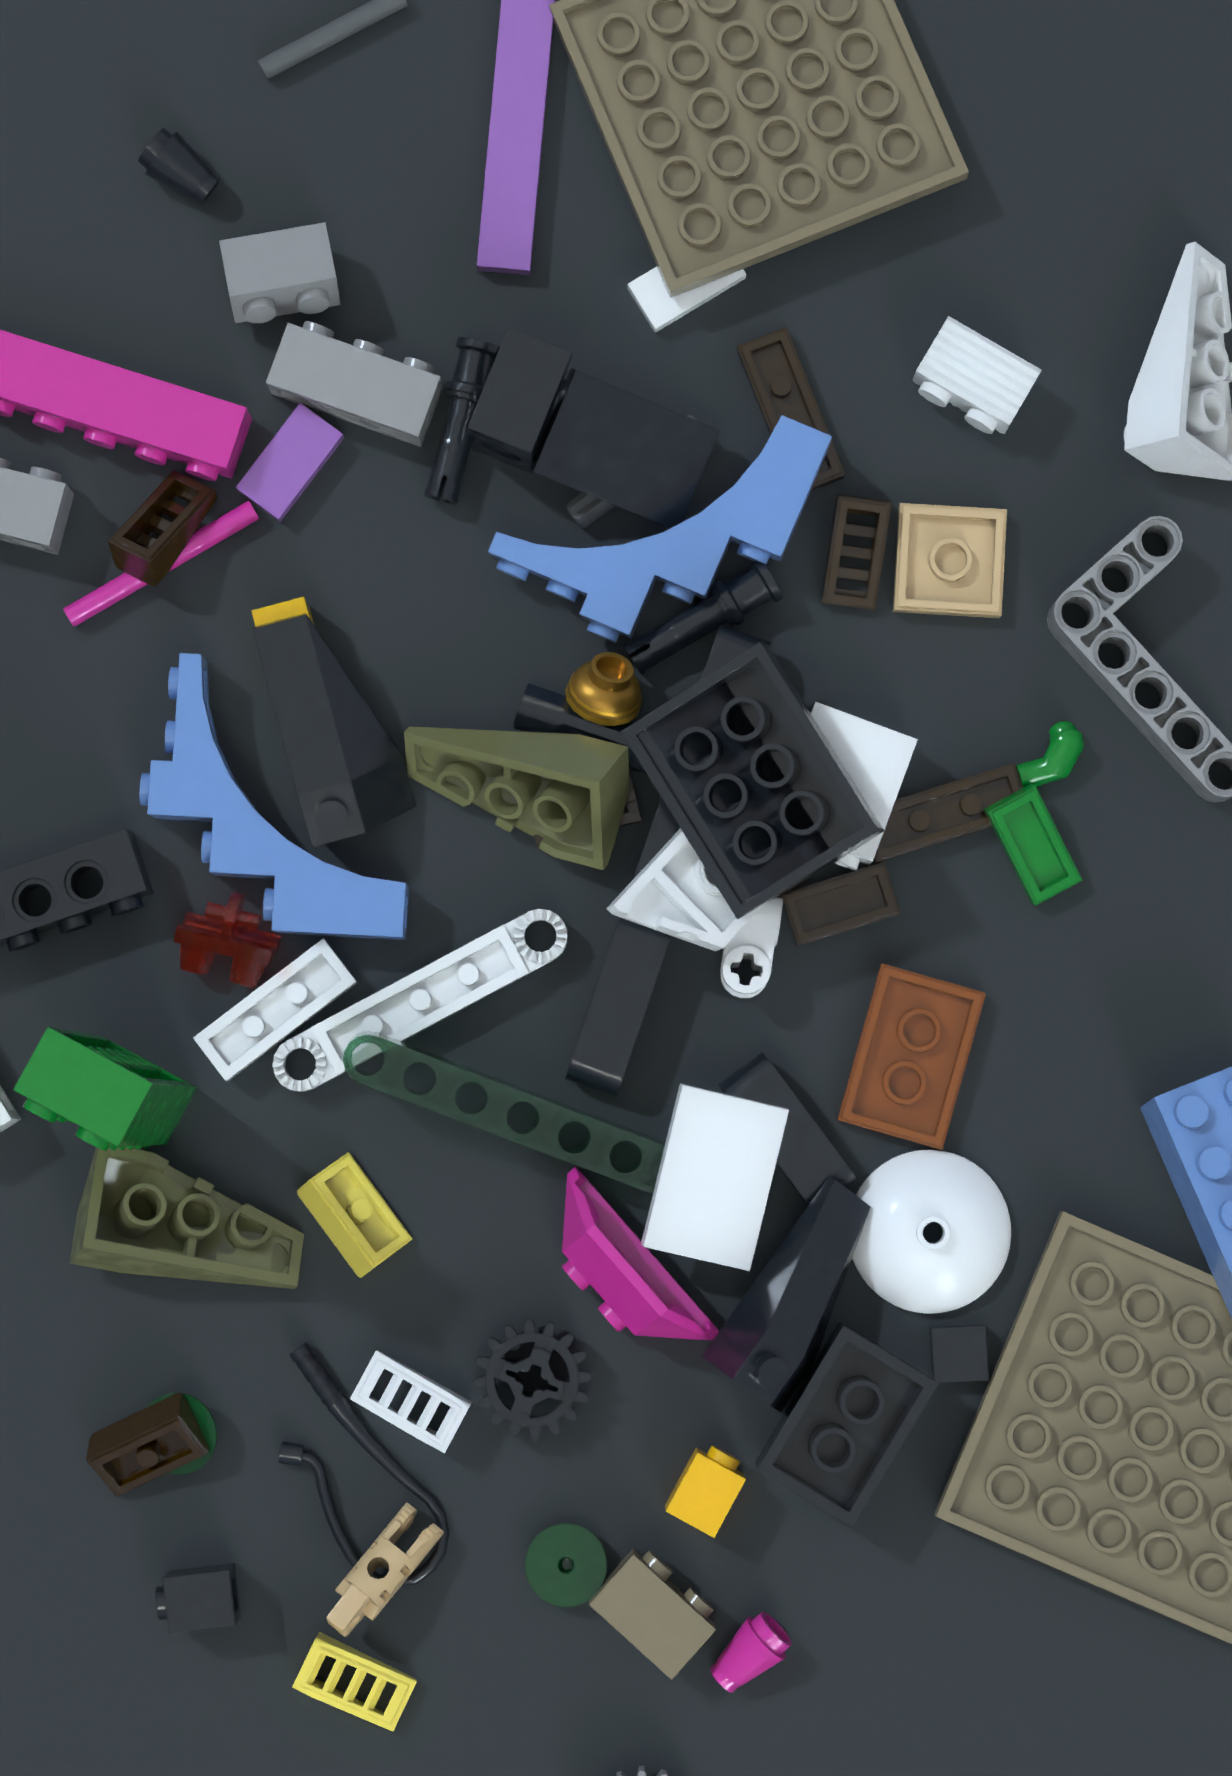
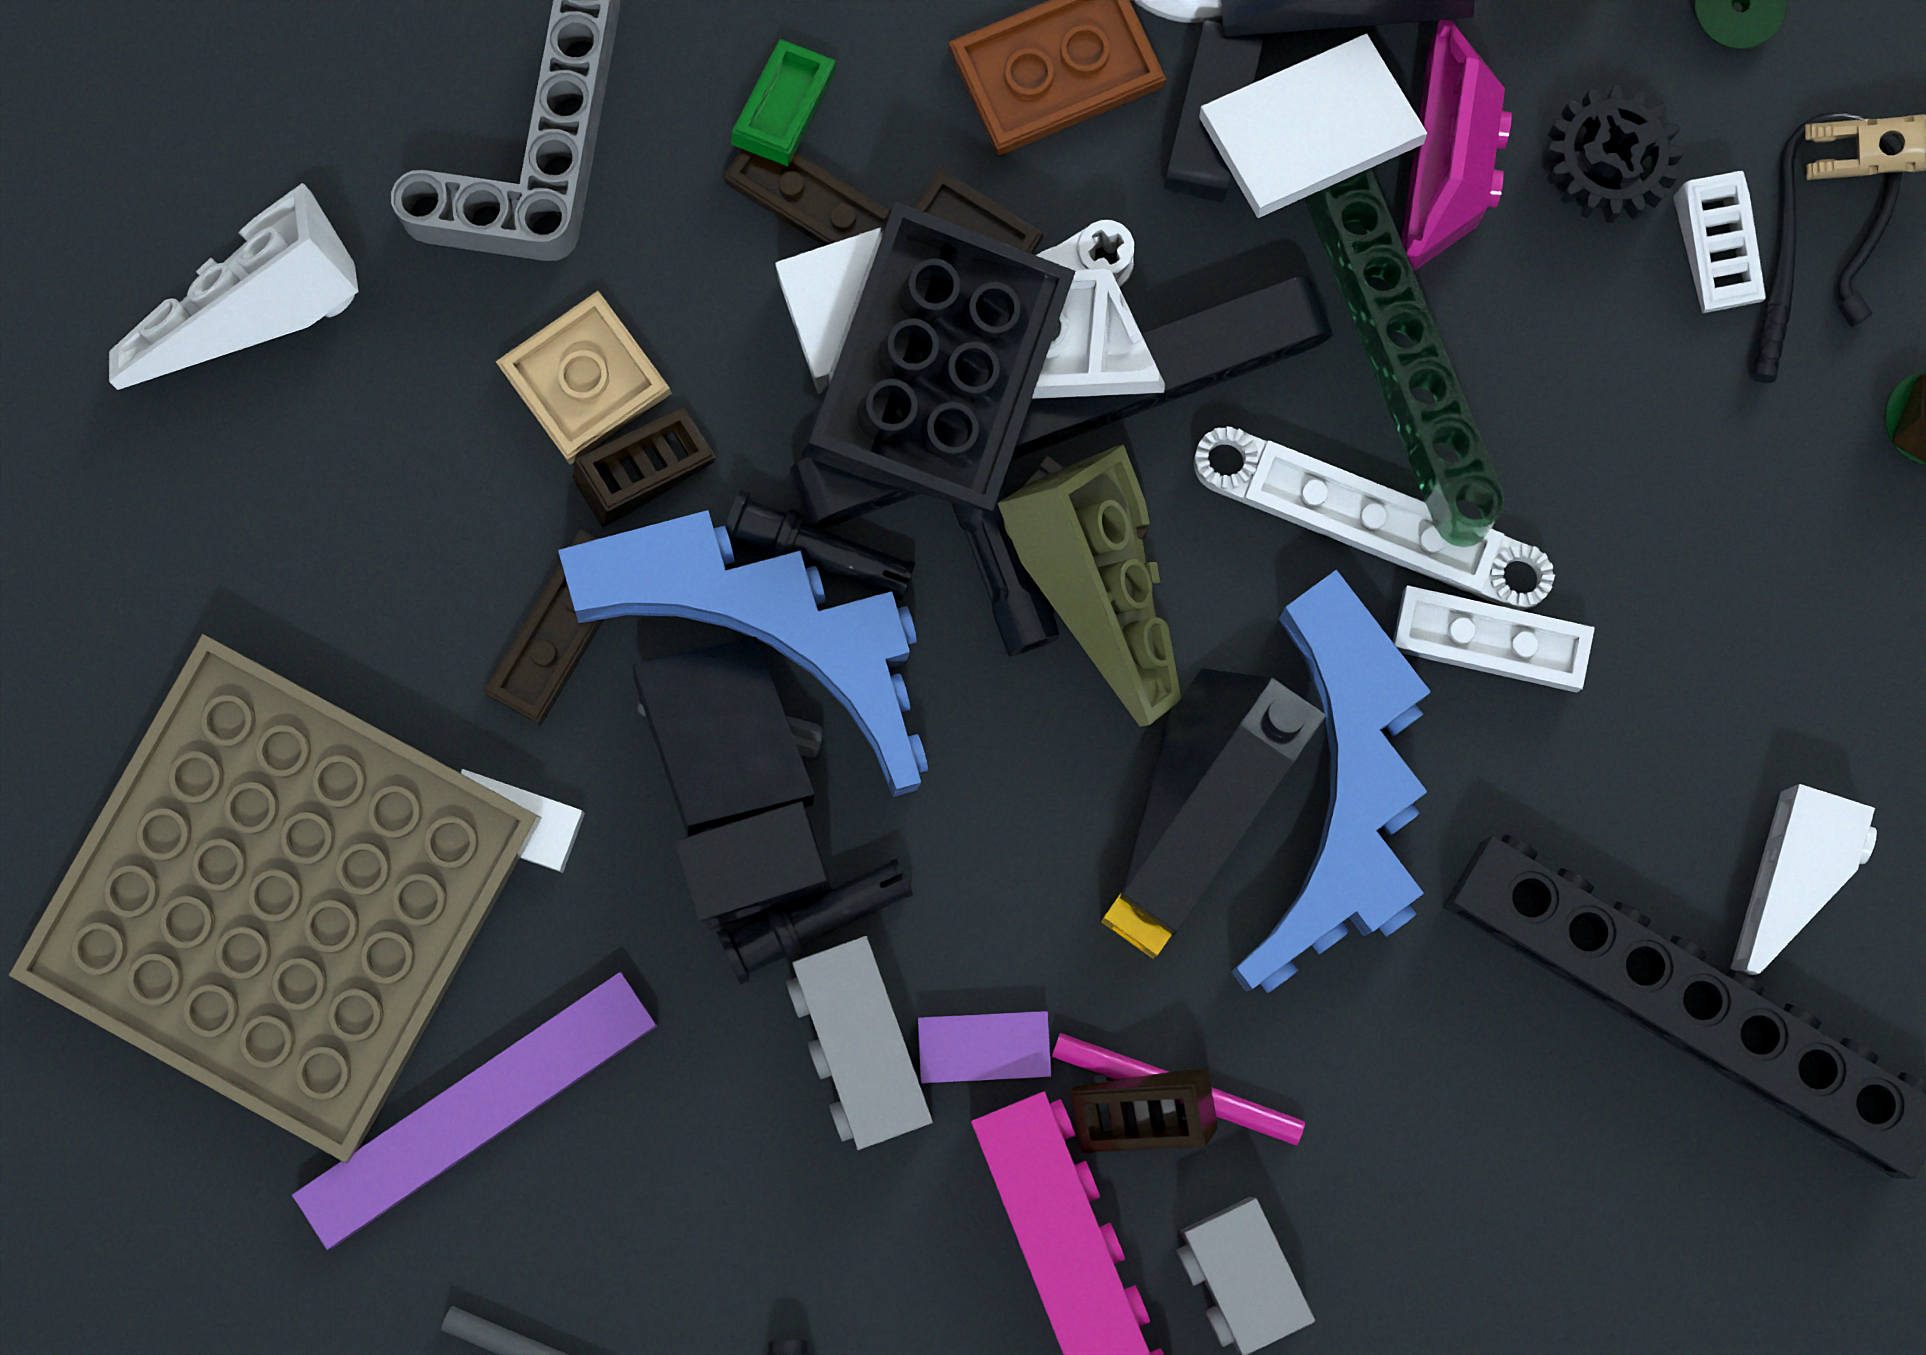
camera: 130 degrees left, 5 degrees down
green brick [13,1027,198,1151] -> none
olive wedge [69,1147,304,1289] -> none
clear red hips [173,892,282,988] -> none
light grey brick [219,222,340,323] -> none
light yellow slope [297,1152,413,1278] -> none
pearl gold piece [565,652,642,726] -> none
white brick [912,316,1042,434] -> none
green arm [1015,721,1084,787] -> none

